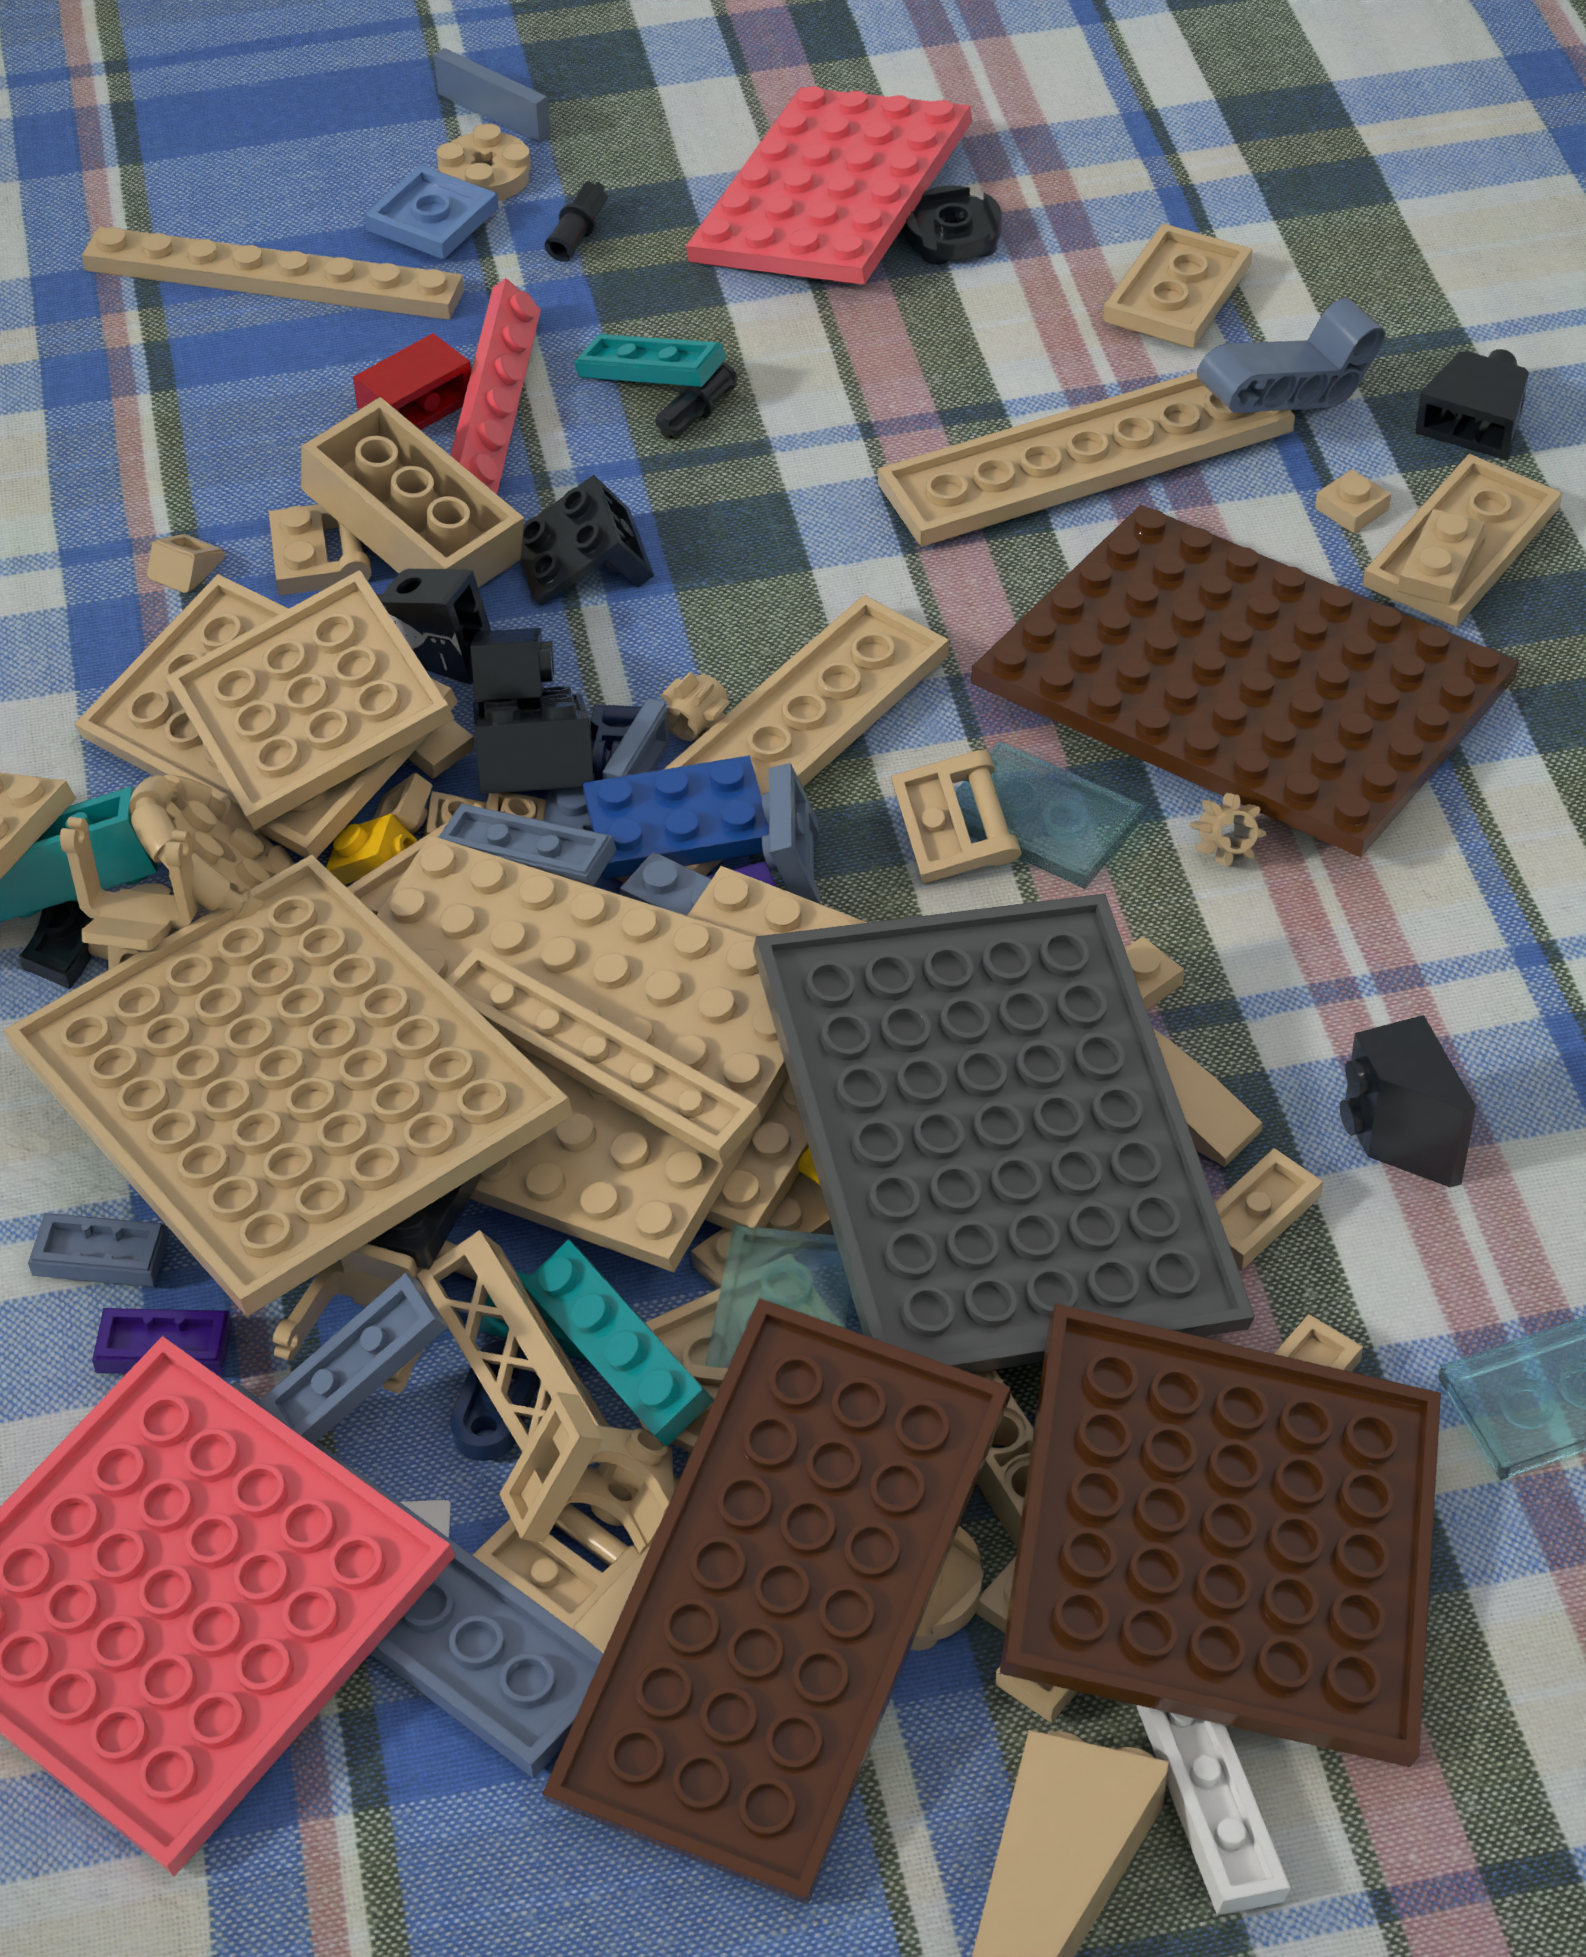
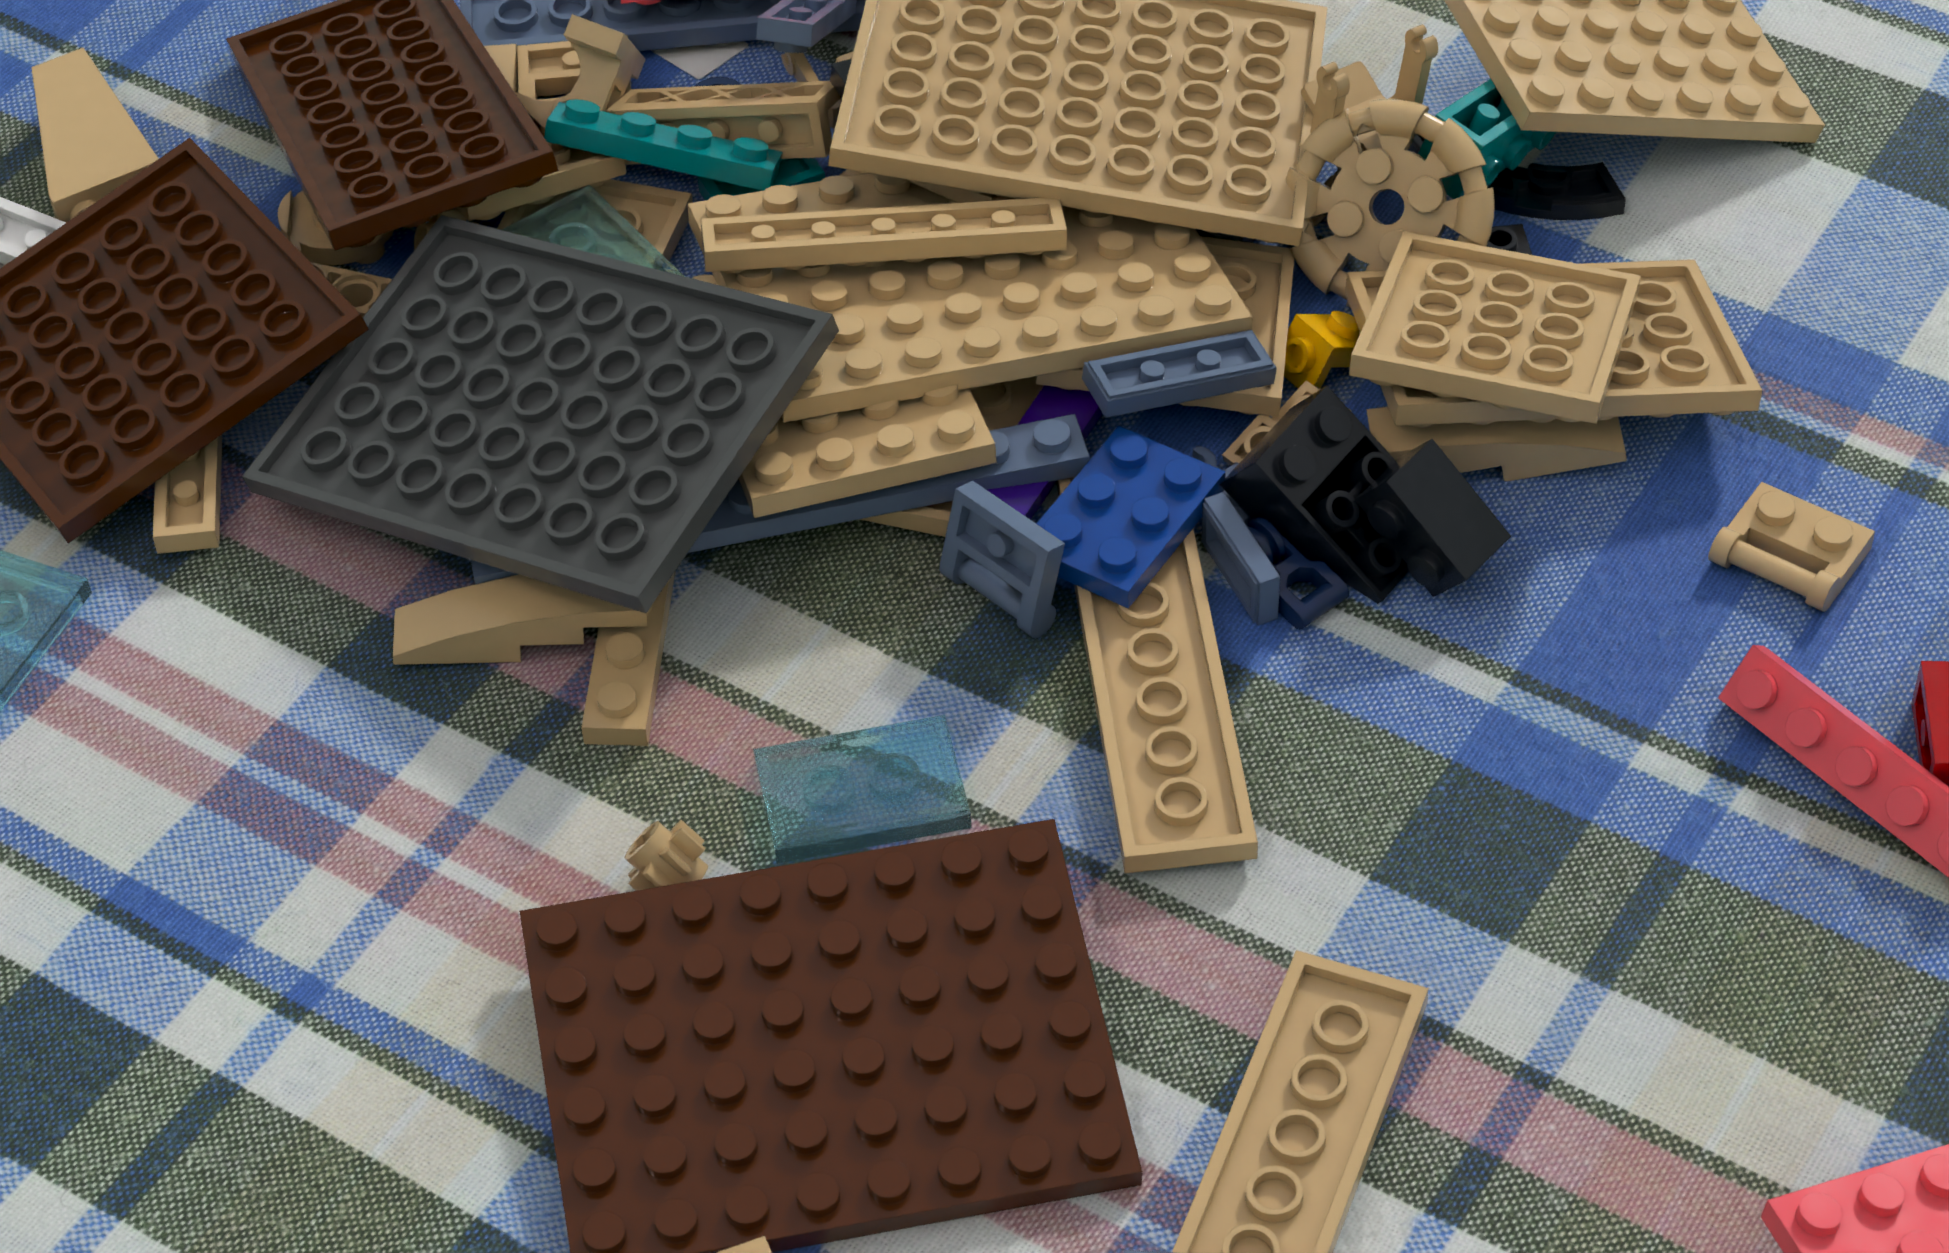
camera: 135 degrees right, 0 degrees up
tan slope [147,534,225,593] -> none
tan brick [301,397,524,588] -> none
tan plate [373,772,433,835] -> none
black torso [376,568,492,684] -> none
black bracket [520,475,654,606] -> none
teal tile [574,334,727,387] -> none
black axle [655,362,738,438] -> none
tan gear [661,672,730,741] -> none
tan plate [891,750,1022,884] -> none
tan plate [1215,1148,1323,1270] -> none
black slope [1340,1015,1476,1187] -> none

